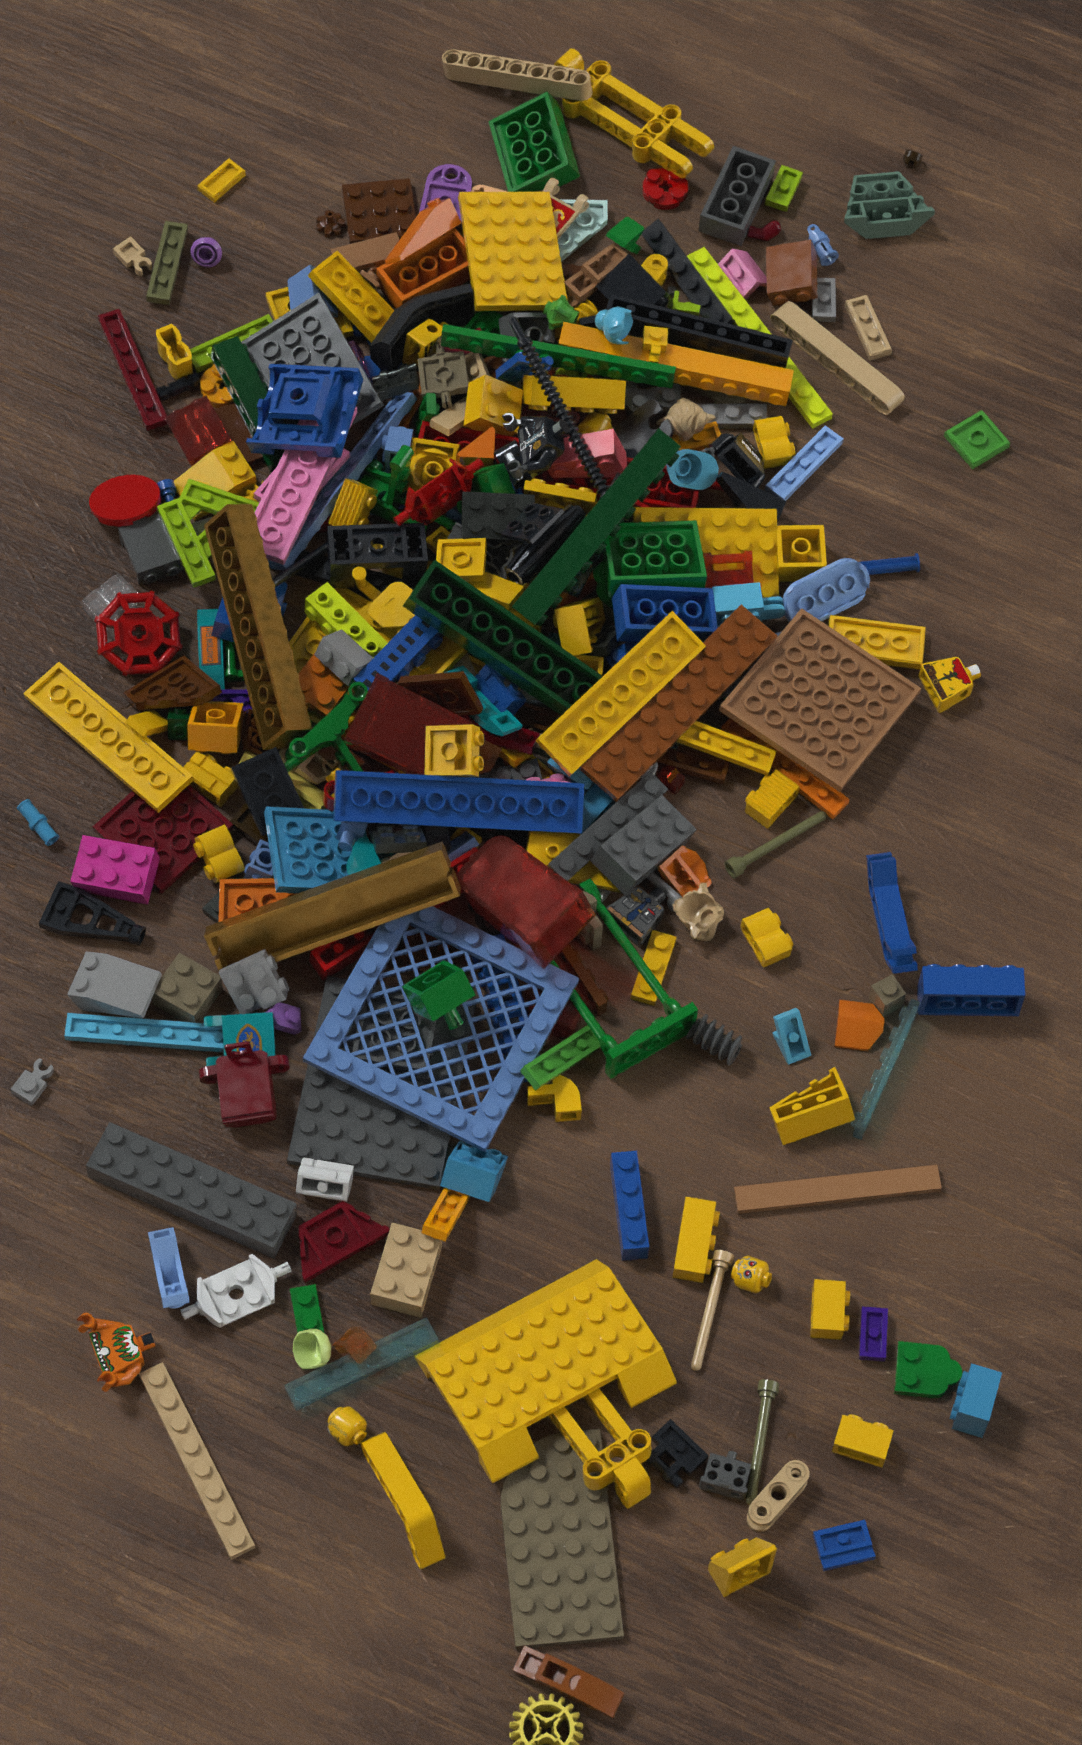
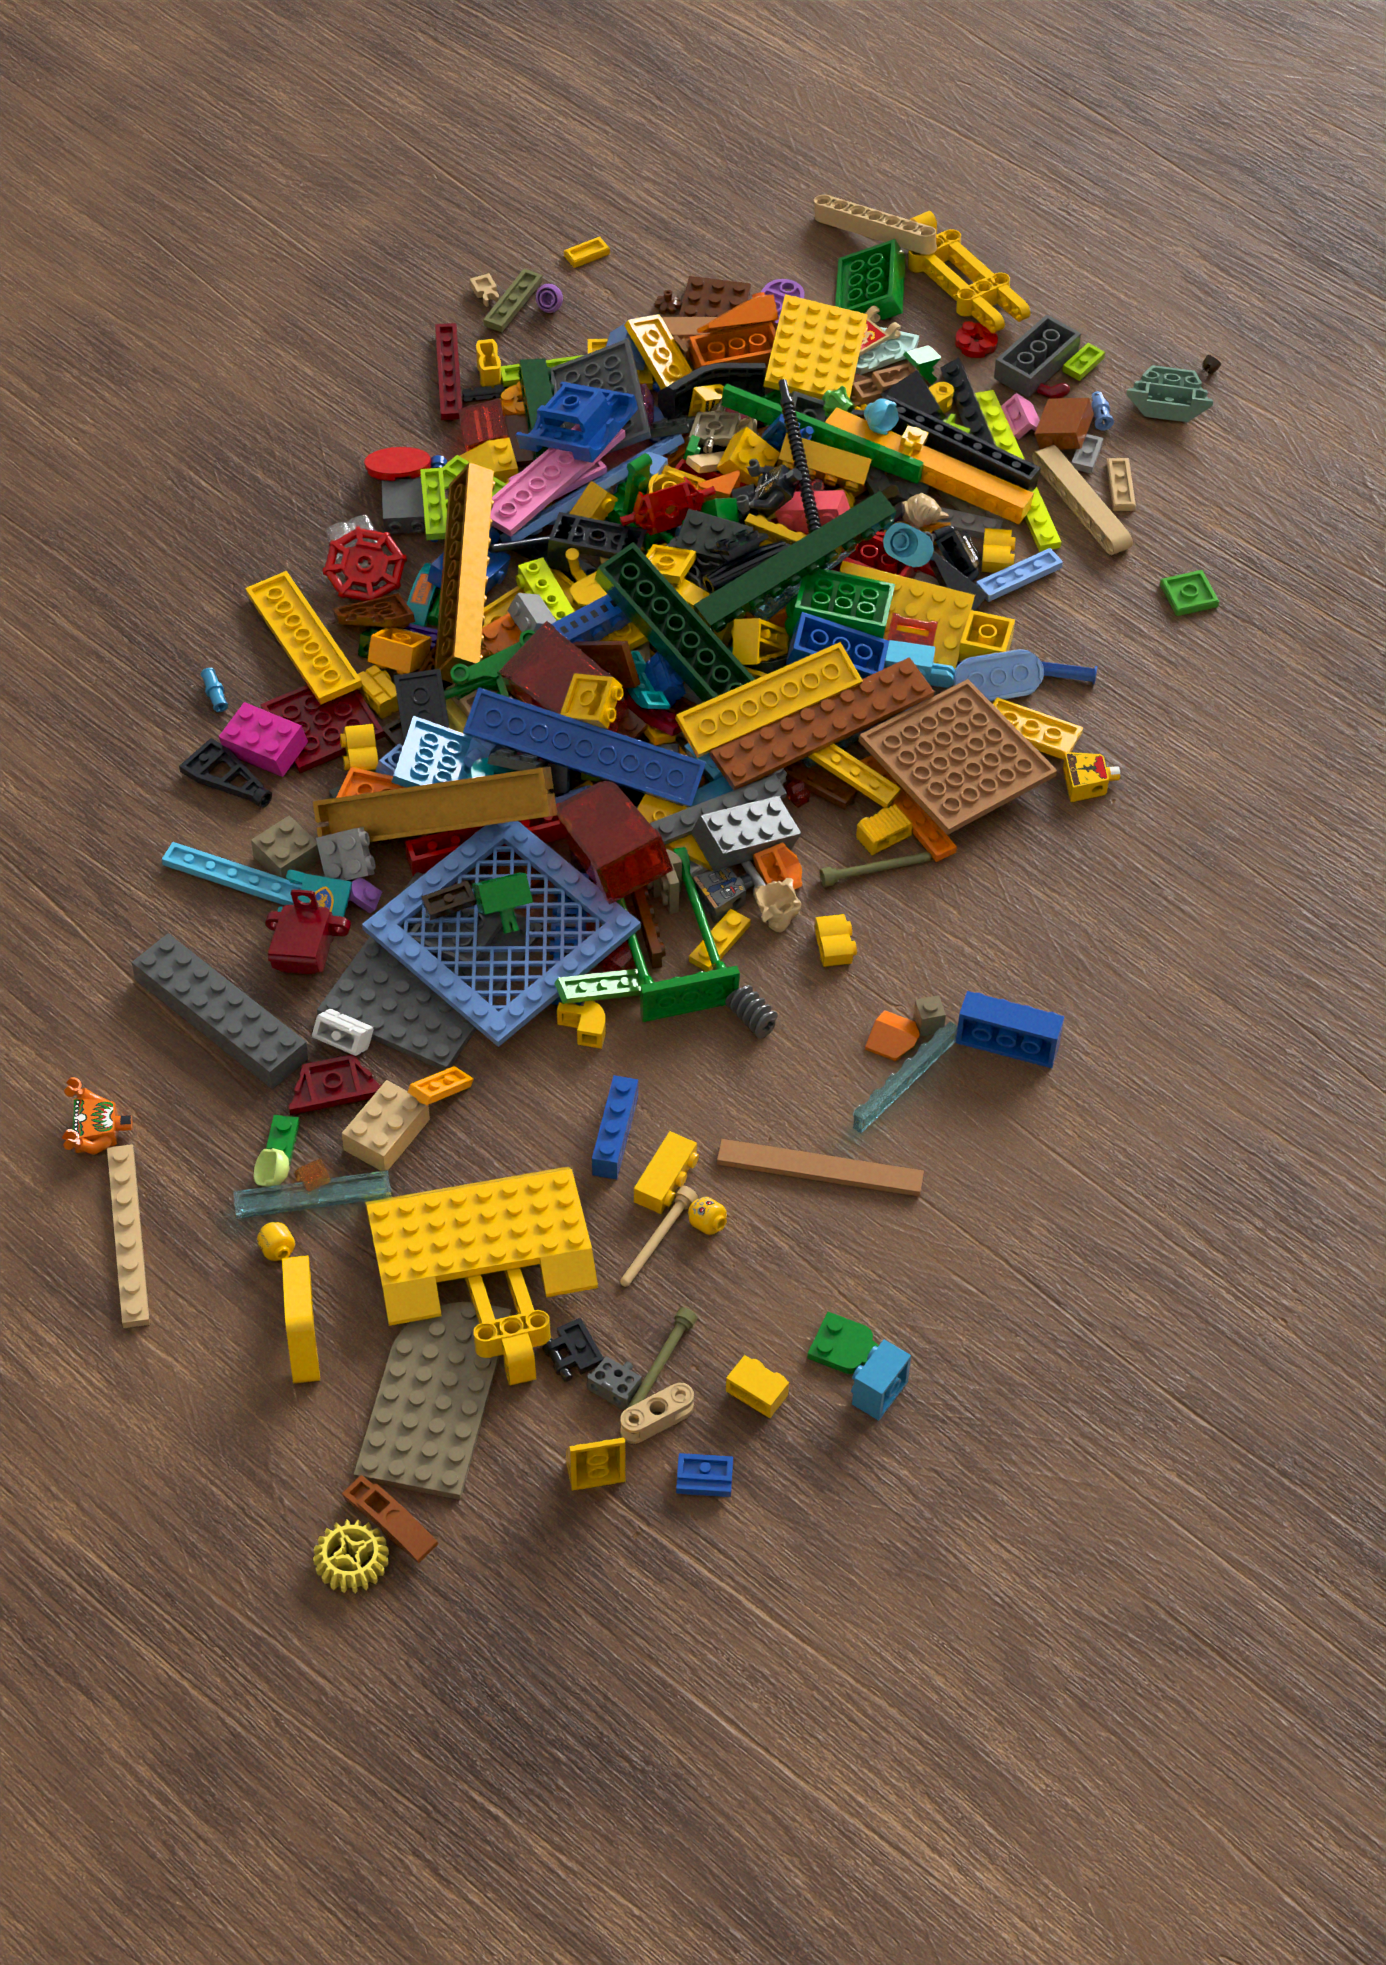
camera: 20 degrees right, 10 degrees down
light grey plate [10,1058,54,1106] -> none
light grey slope [67,951,162,1018] -> none
yellow tile [126,710,168,737] -> none
light blue arch [148,1227,190,1309] -> none
white plate [180,1254,291,1328] -> none
dark azure slope [440,1141,508,1202] -> none
yellow wedge [769,1067,855,1145] -> none
medium azure slope [773,1008,812,1064] -> none
yellow brick [810,1279,850,1340] -> none
dark purple plate [859,1306,888,1362] -> none
blue piece [866,852,918,974] -> none
none -> dark brown plate [421,881,477,921]

